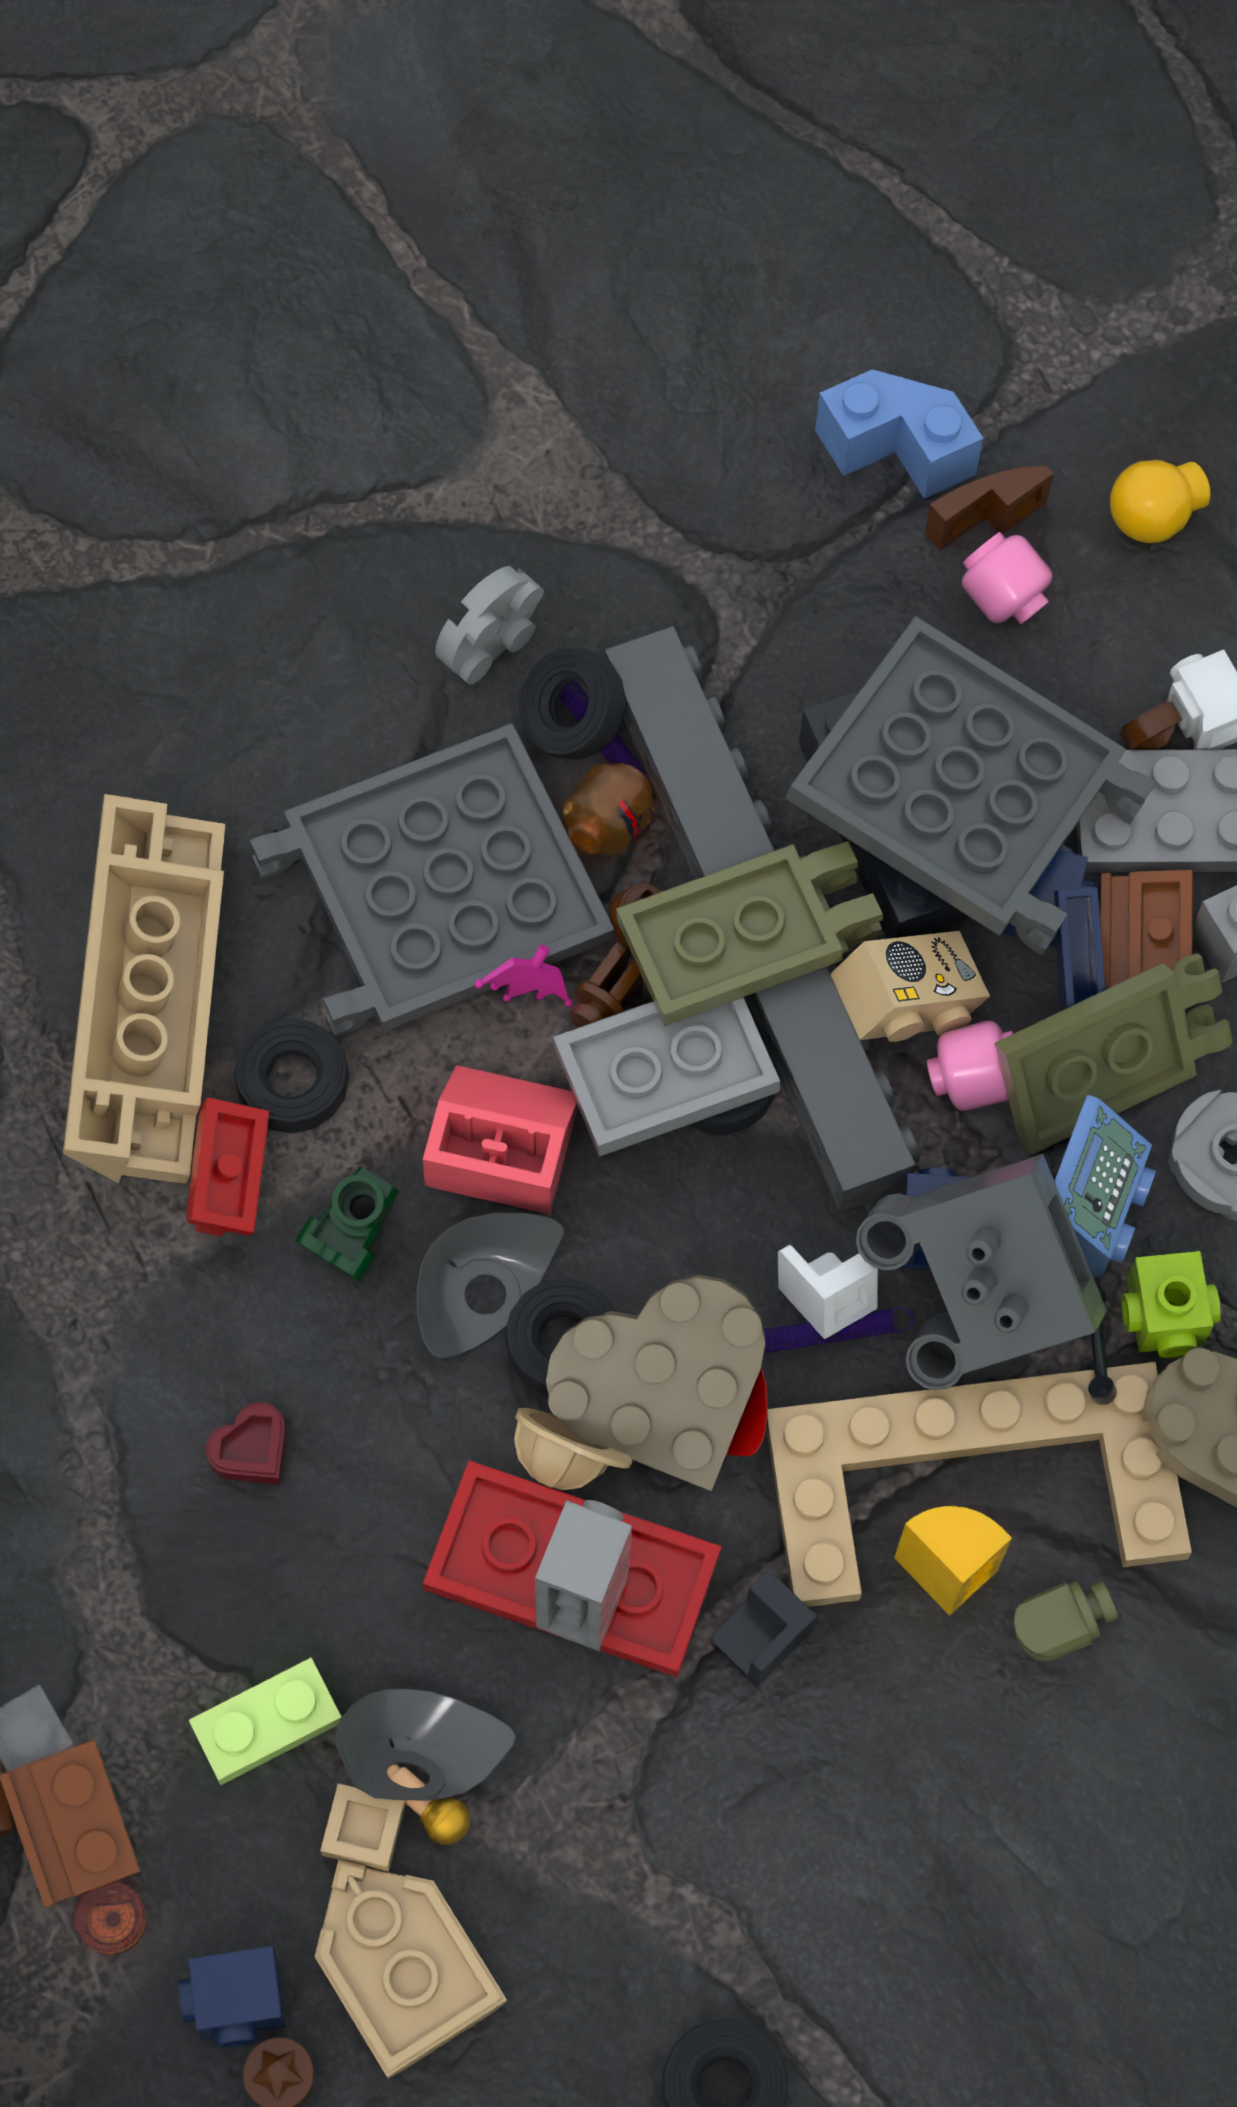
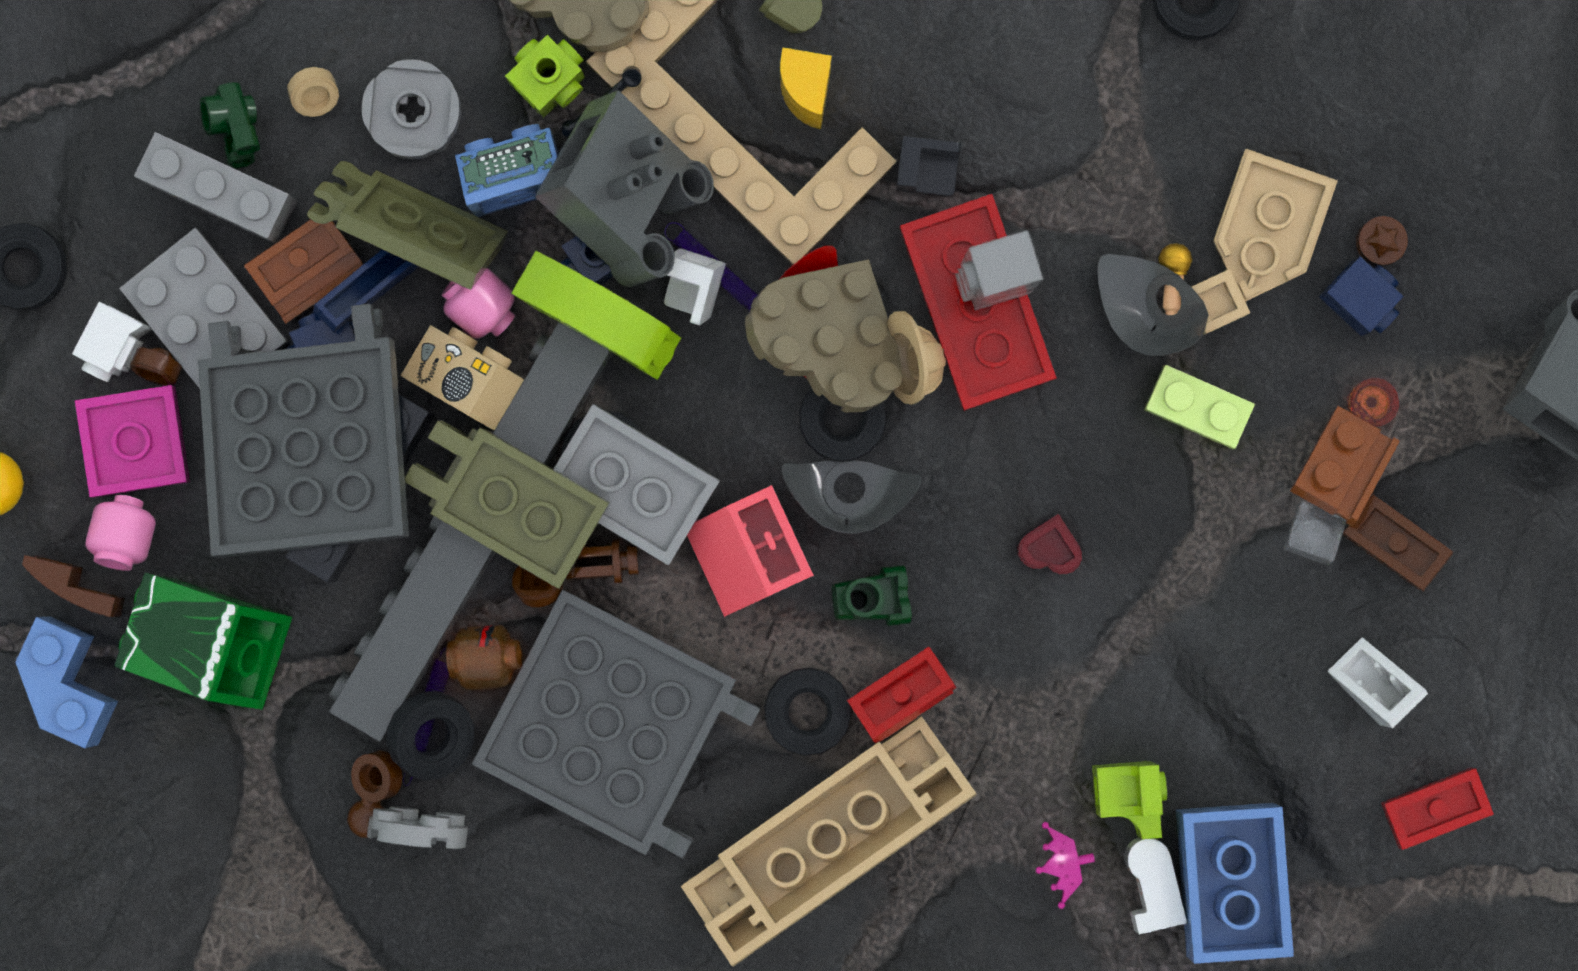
camera: 125 degrees left, 20 degrees up
dark pink piece [474,944,573,1007] -> none
none -> dark pink plate [75,385,190,498]
none -> slope [114,572,292,710]
none -> reddish brown plate [347,750,402,838]
none -> lime arch [511,251,681,380]

